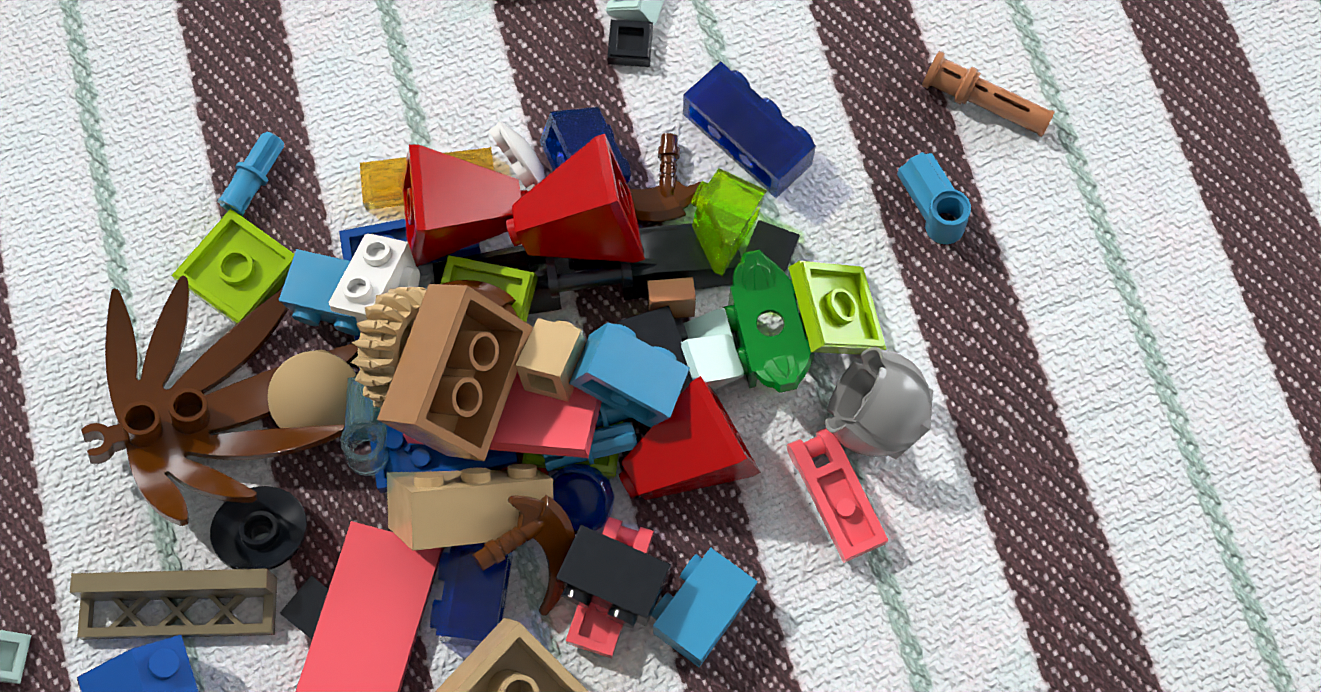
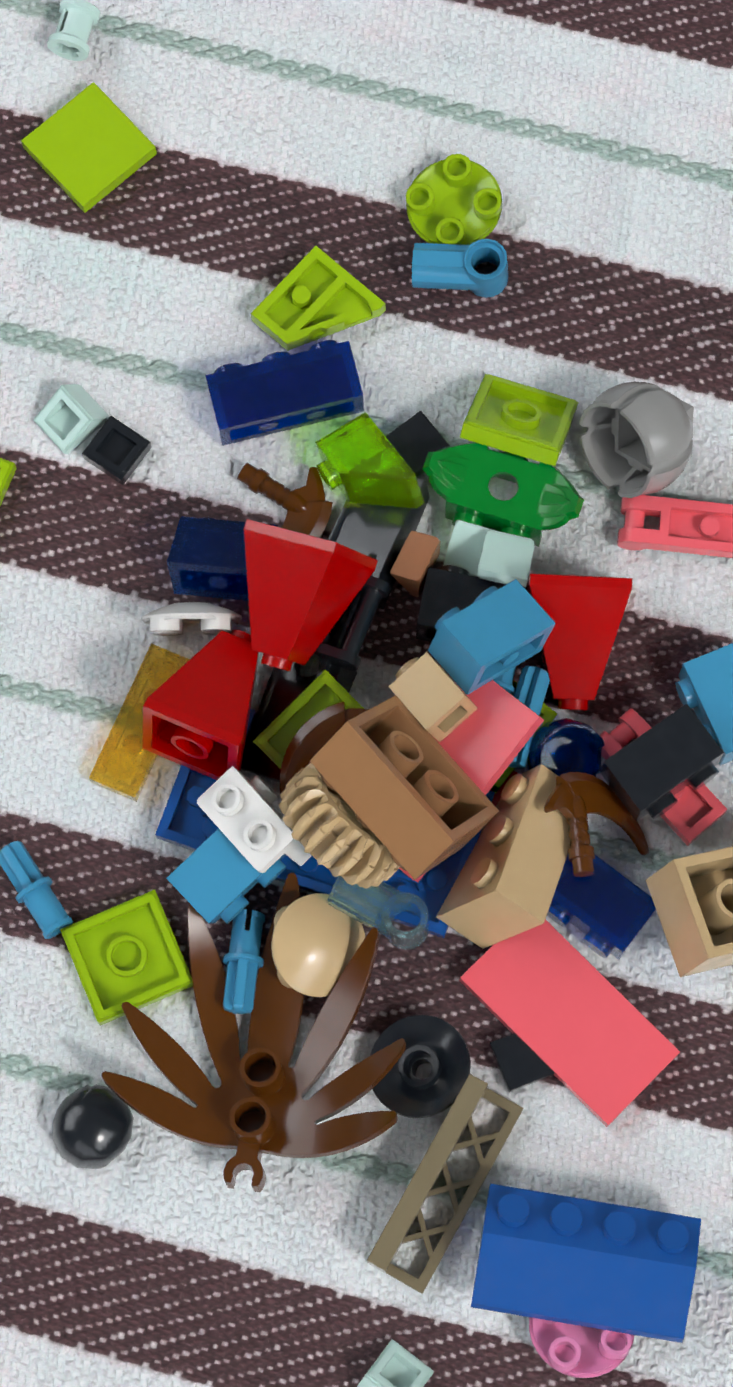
camera: 55 degrees left, 5 degrees up
nougat pin [921,51,1055,137] -> none
none -> black hair [52,1084,134,1169]
none -> dark azure axle [223,909,265,1014]
none -> lime wing [251,246,386,351]
none -> lime dish [406,154,502,245]

